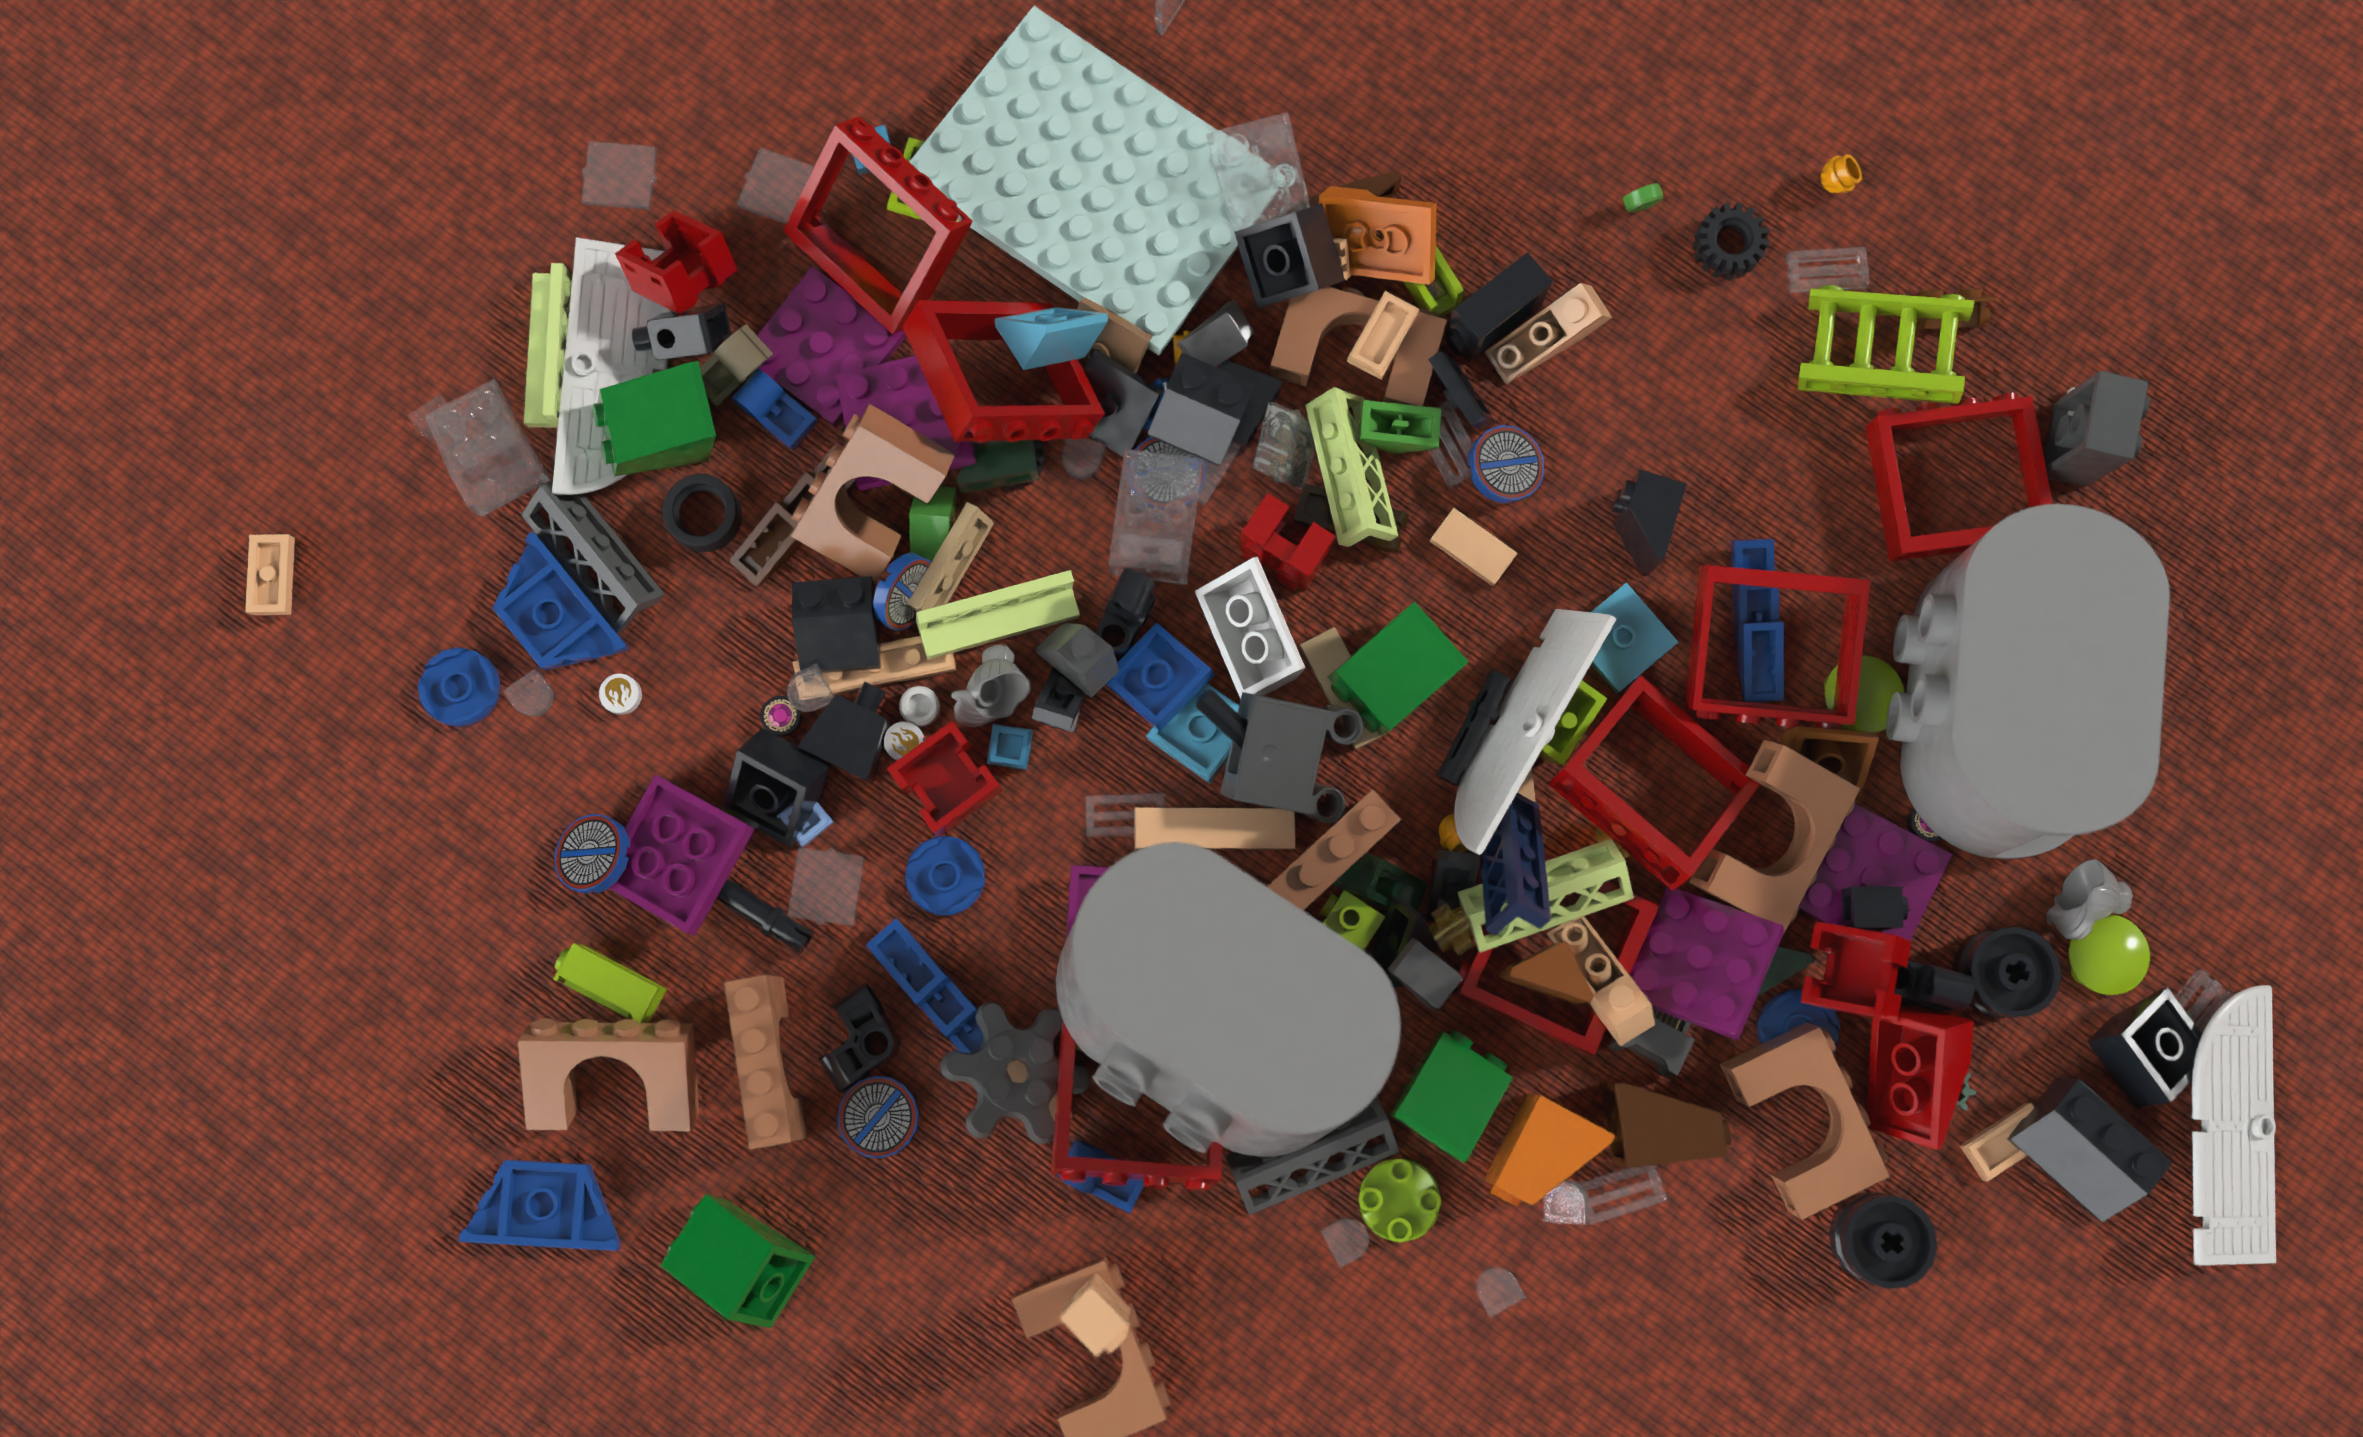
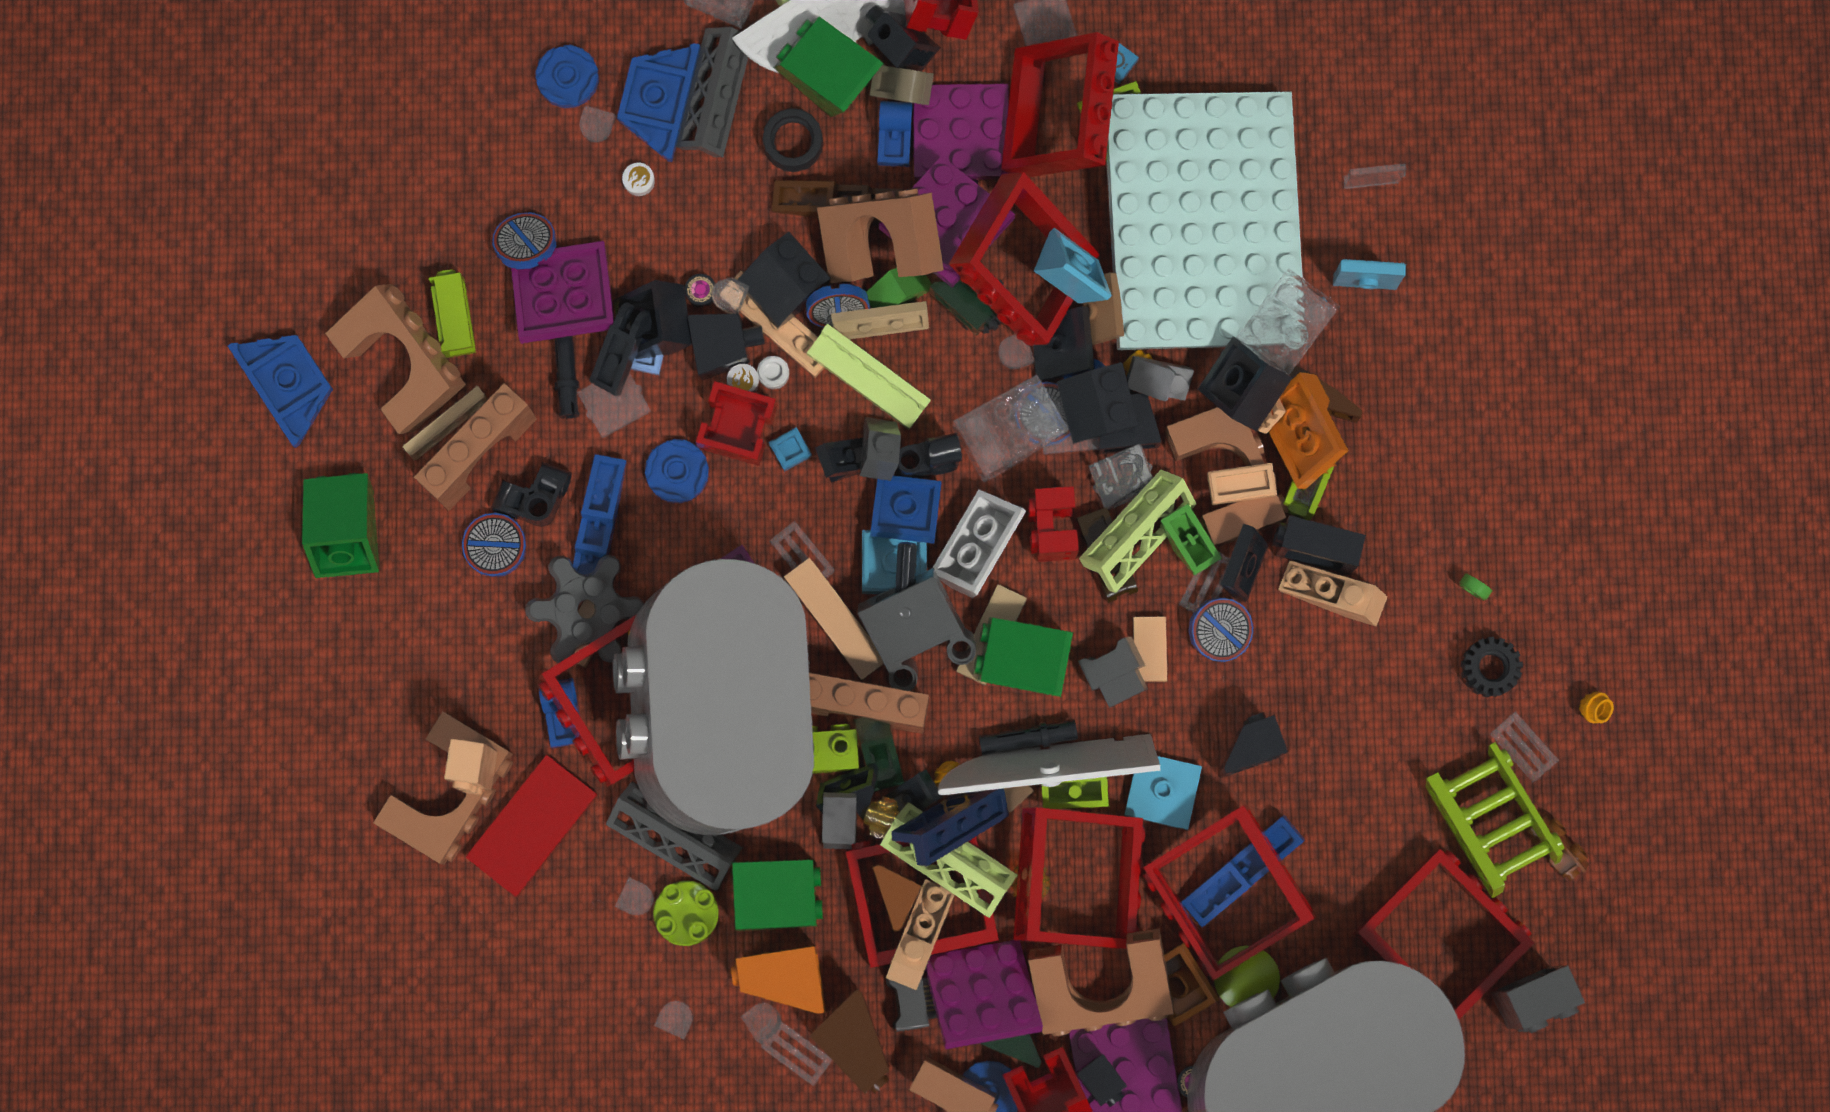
camera: 55 degrees right, 0 degrees up
light grey hair [951,644,1031,727] -> none
none -> tan tile [402,386,488,460]
none -> red tile [465,754,598,898]
none -> black hinge [589,302,650,396]
none -> dark grey piece [1078,636,1148,708]
none -> medium azure plate [1333,259,1406,290]

